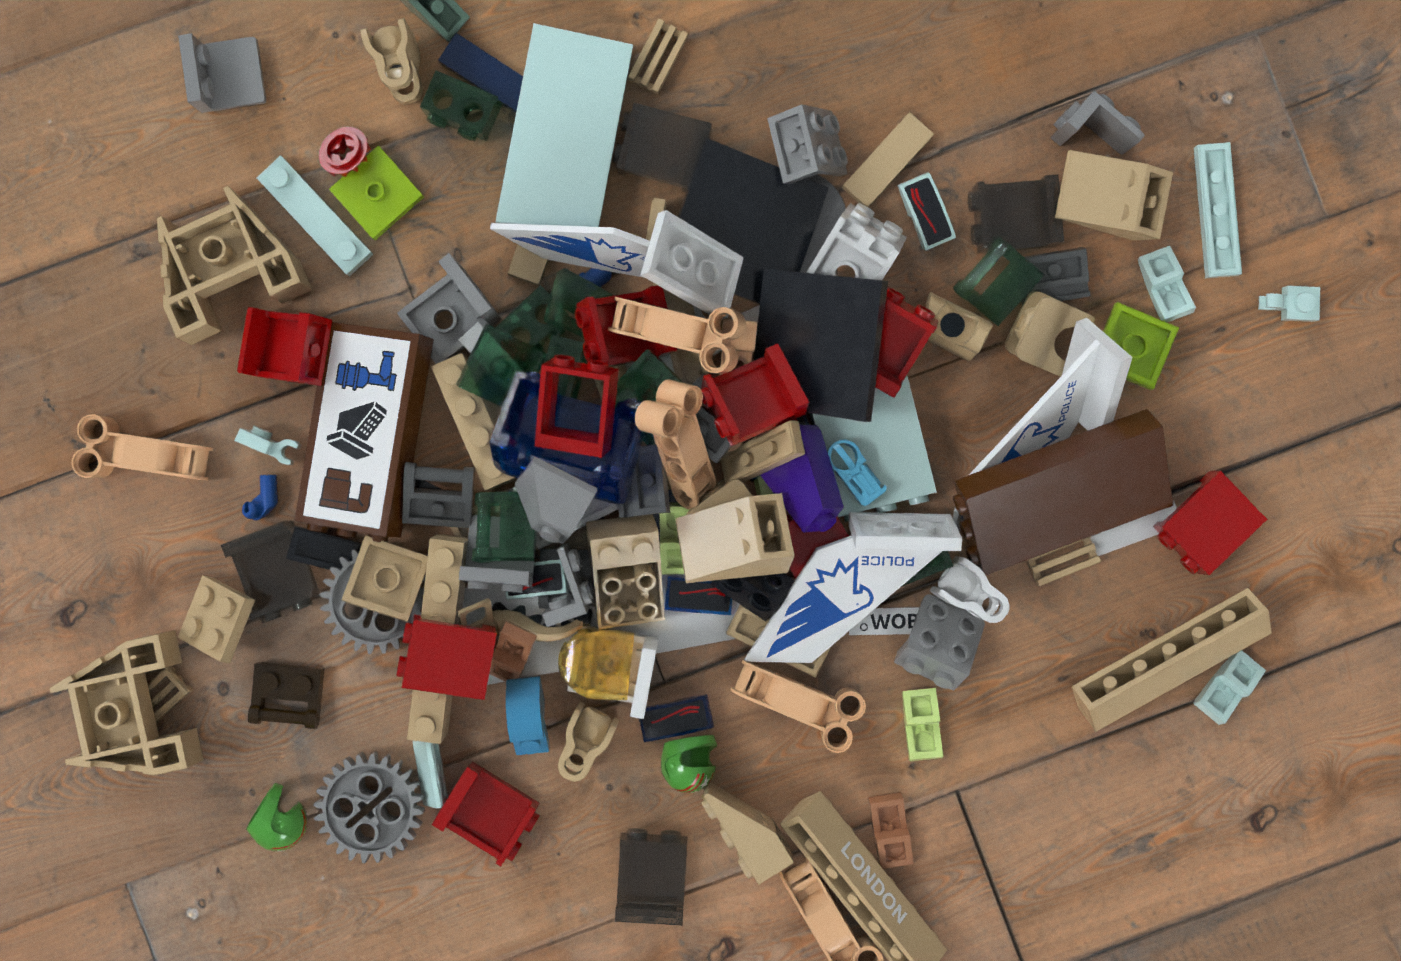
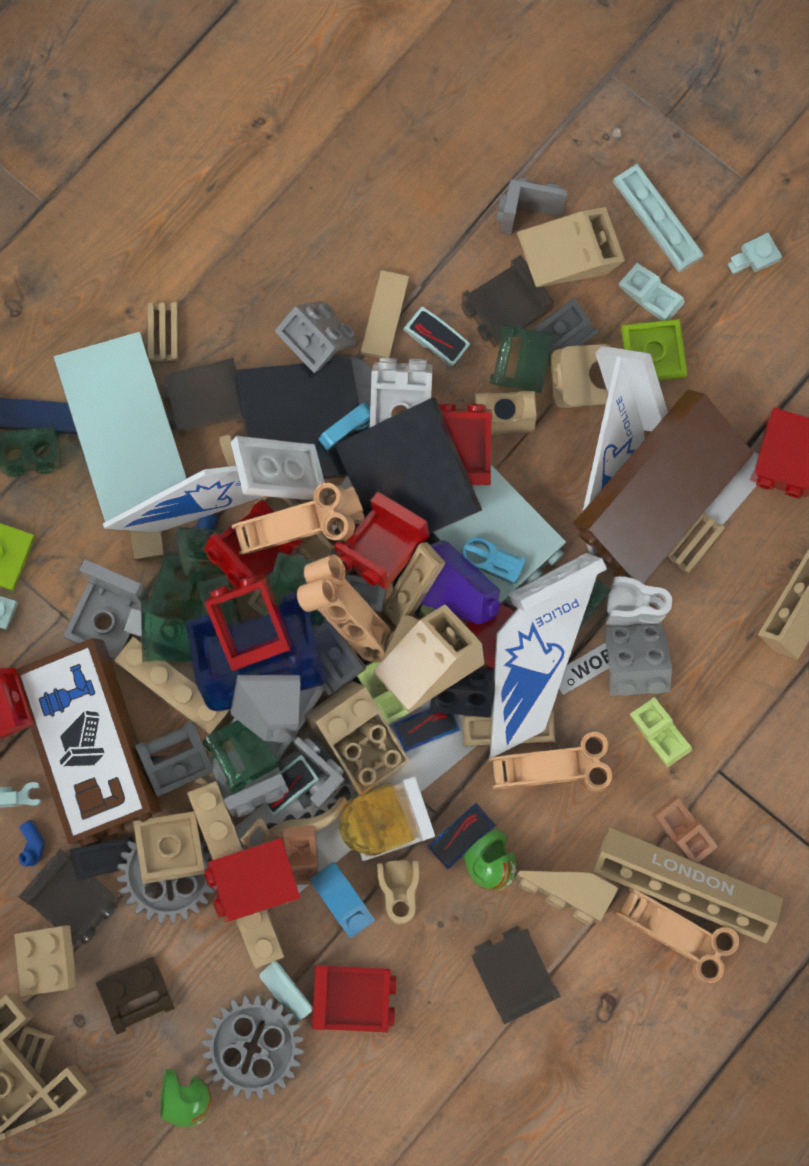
camera: 30 degrees left, 10 degrees down
none -> medium azure piece [318,401,370,451]

